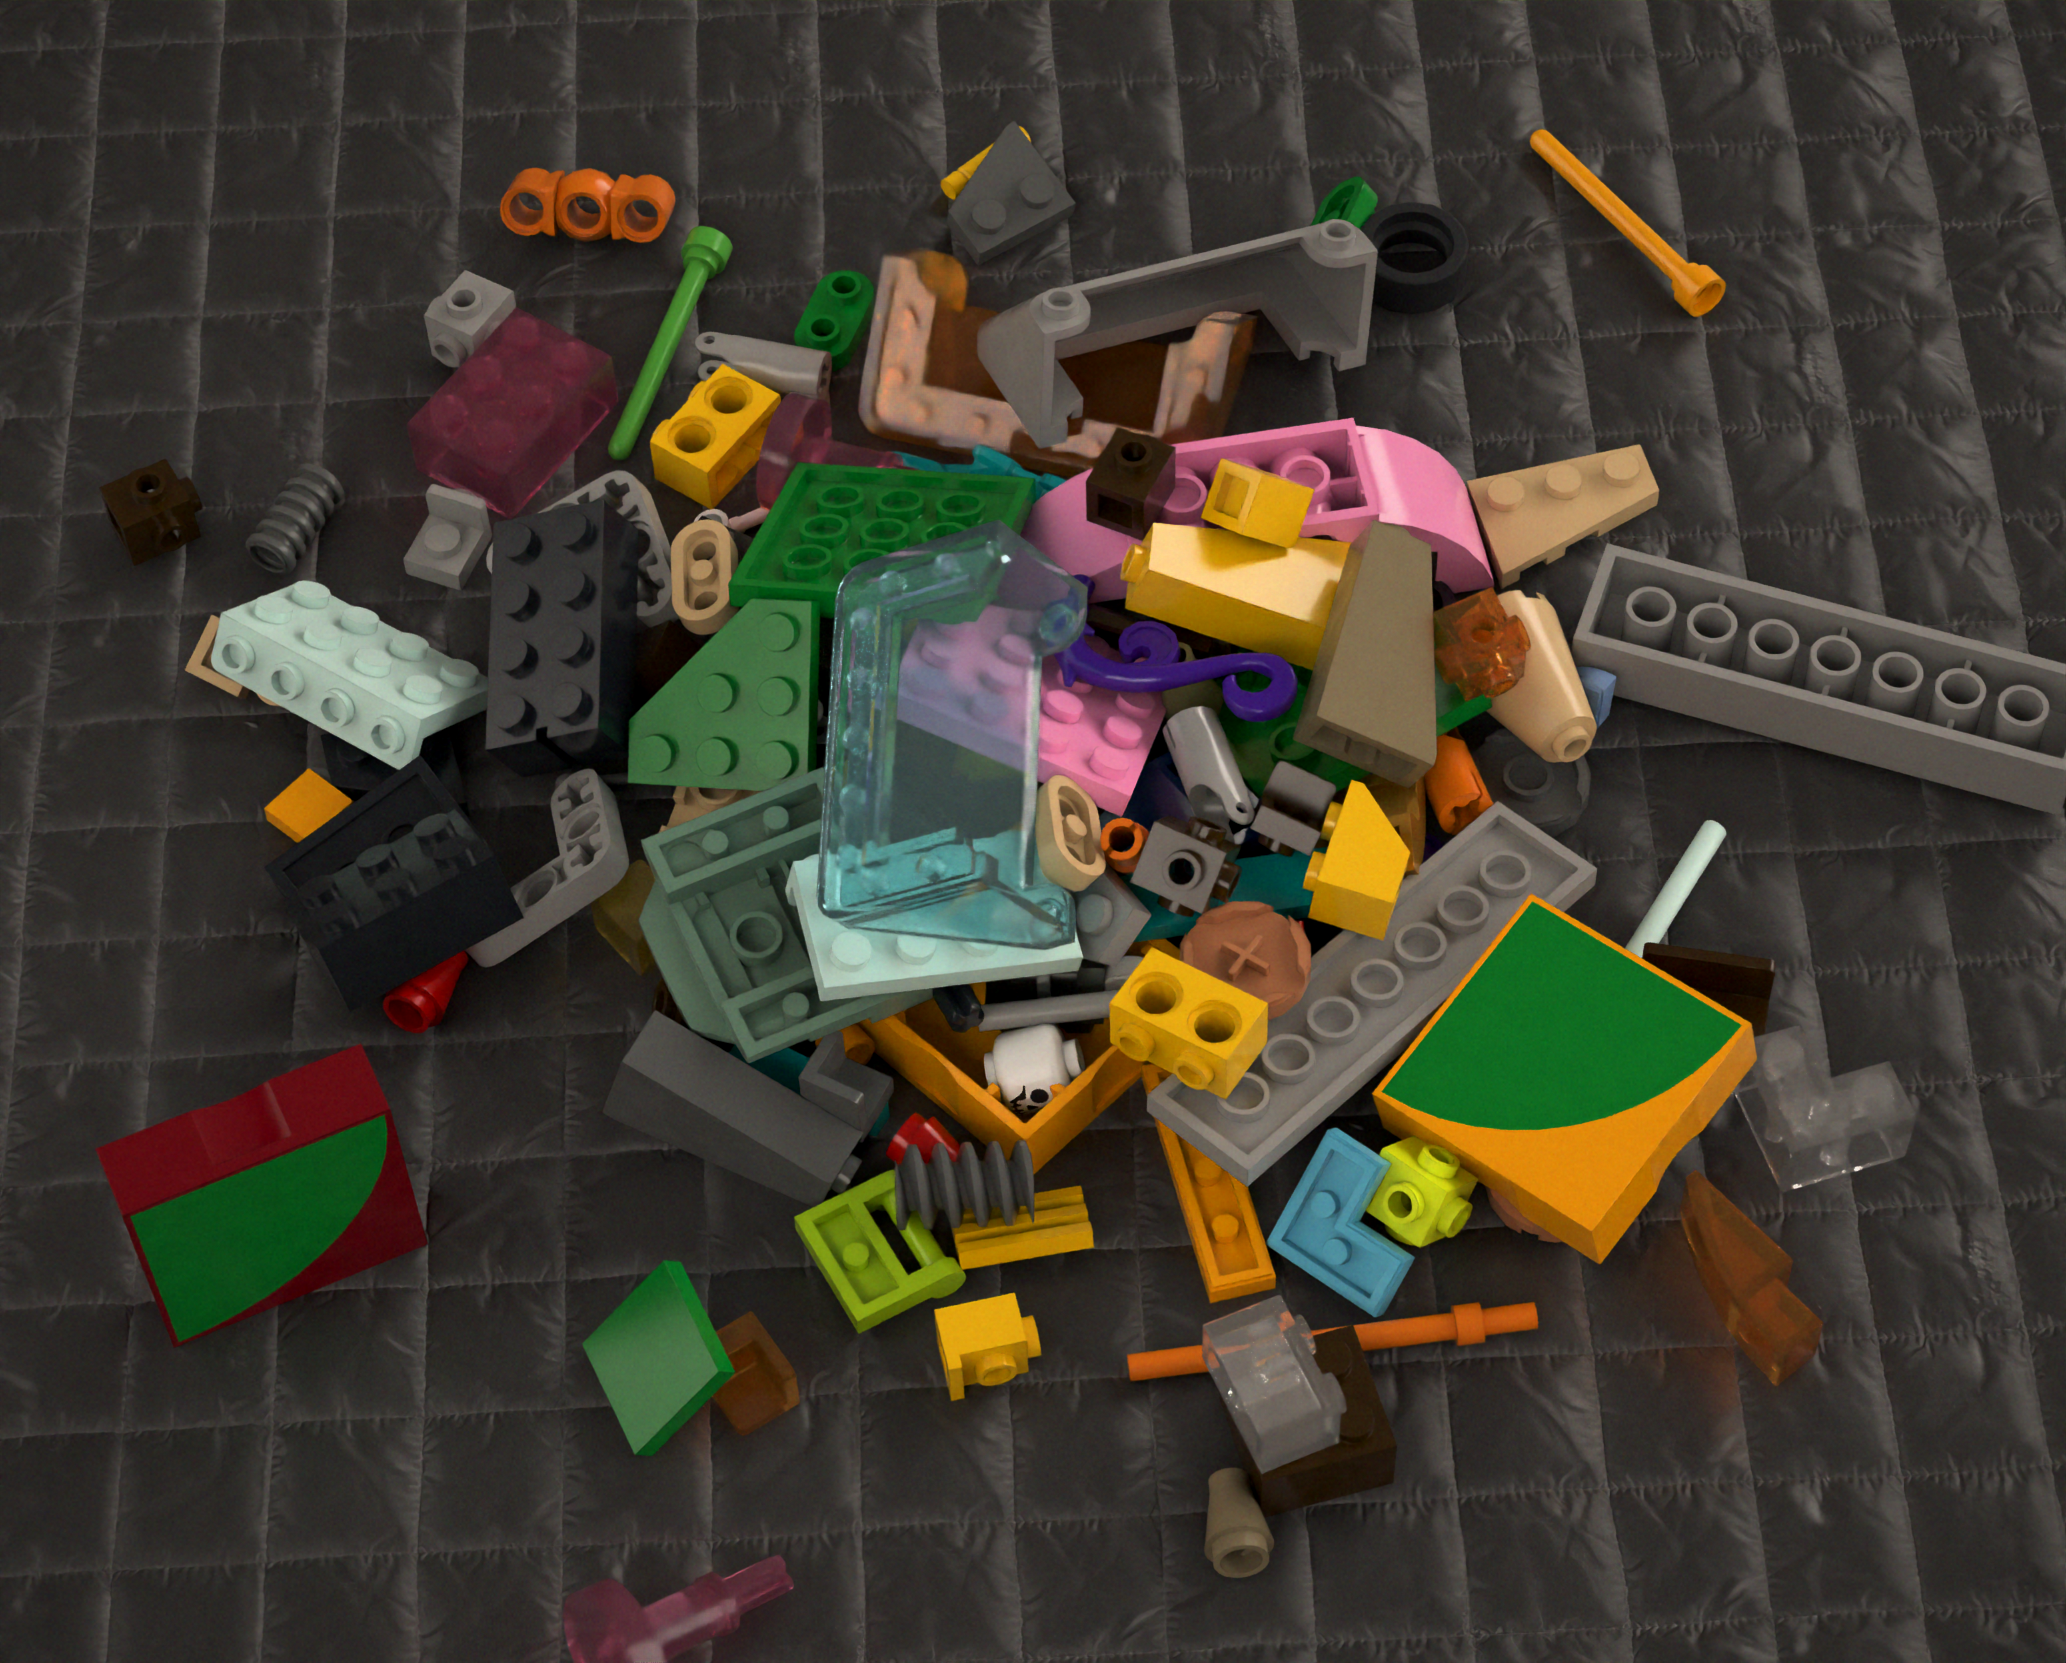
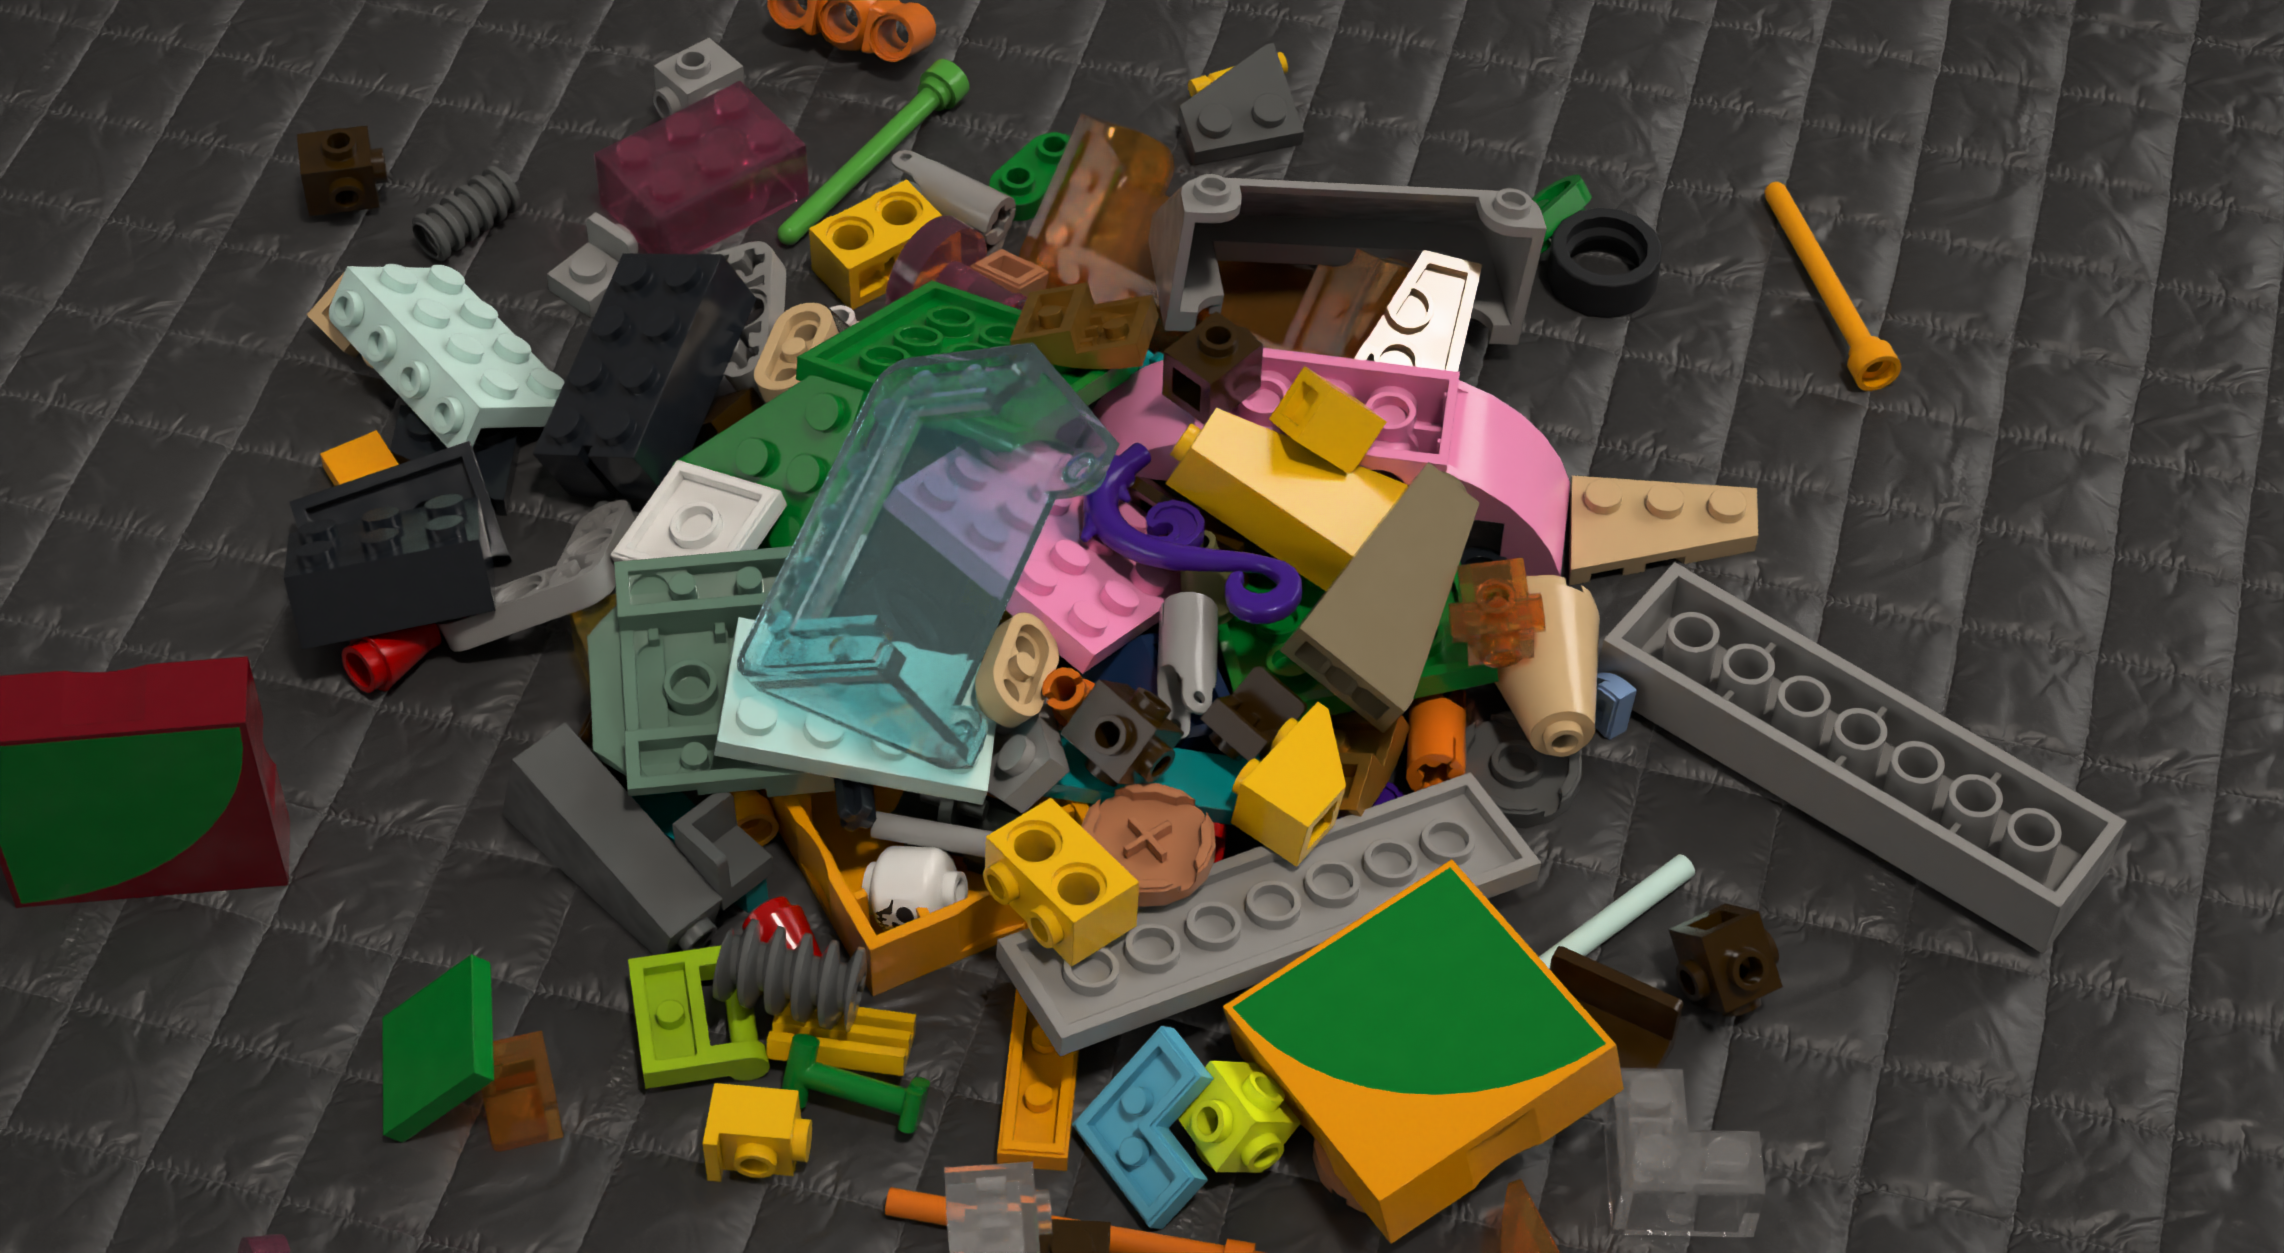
camera: 15 degrees right, 5 degrees down
none -> white plate [610,460,787,562]
none -> green piece [781,1034,930,1133]
none -> nougat slope [968,249,1050,303]
none -> pearl gold slope [1010,282,1159,369]
none -> wing [1354,250,1482,372]
none -> dark brown brick [1668,903,1783,1017]

